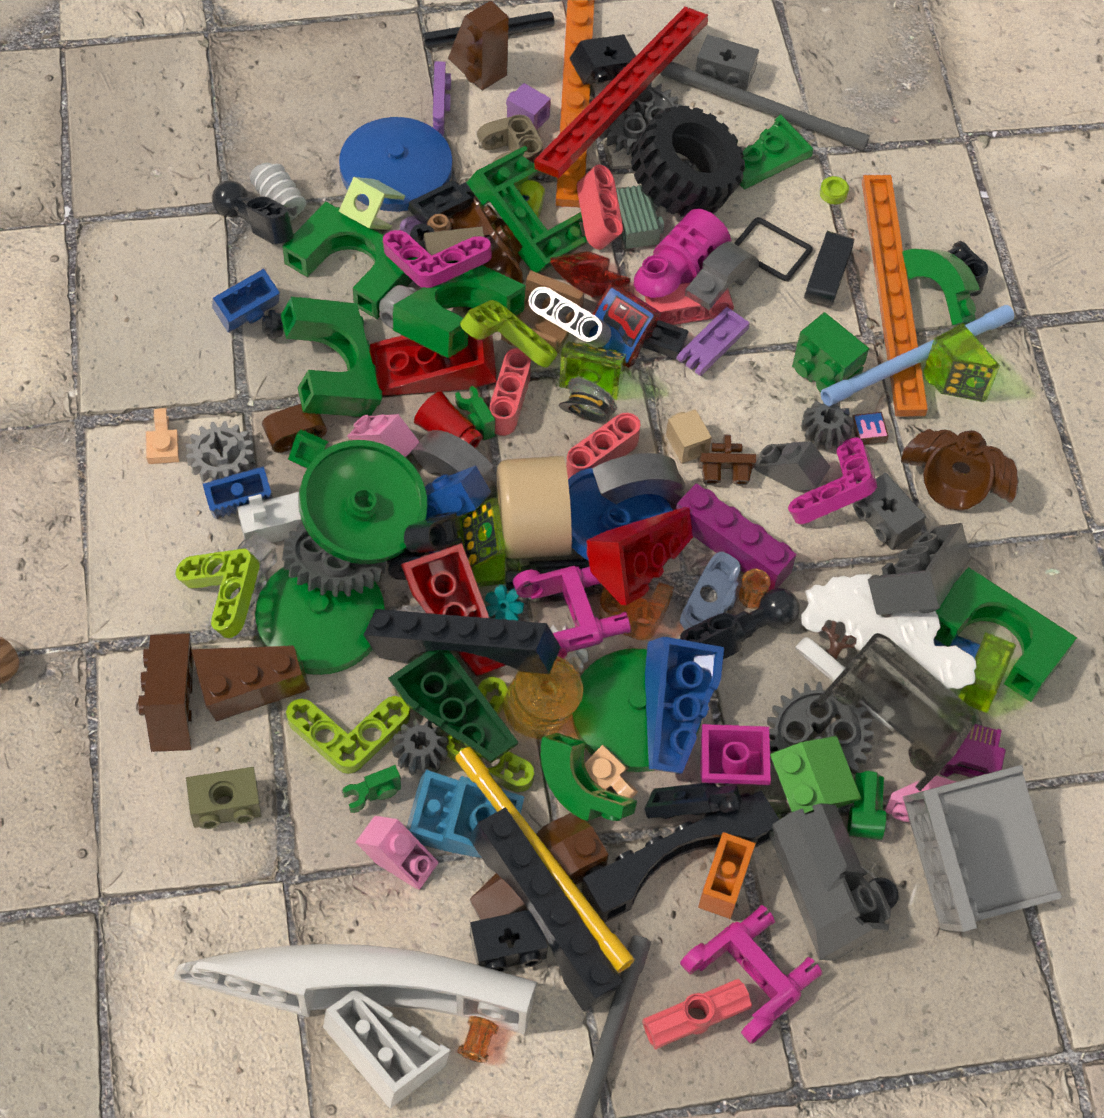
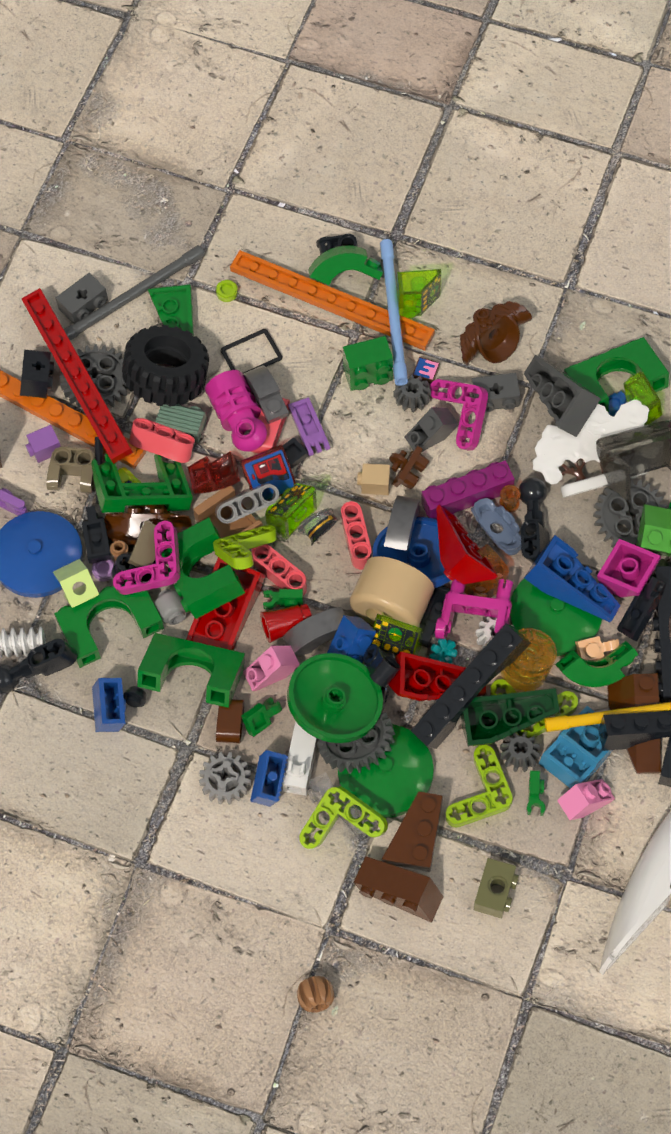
camera: 55 degrees left, 5 degrees up
light nougat plate [146,408,179,464] -> none
black beam [804,231,855,307] -> none

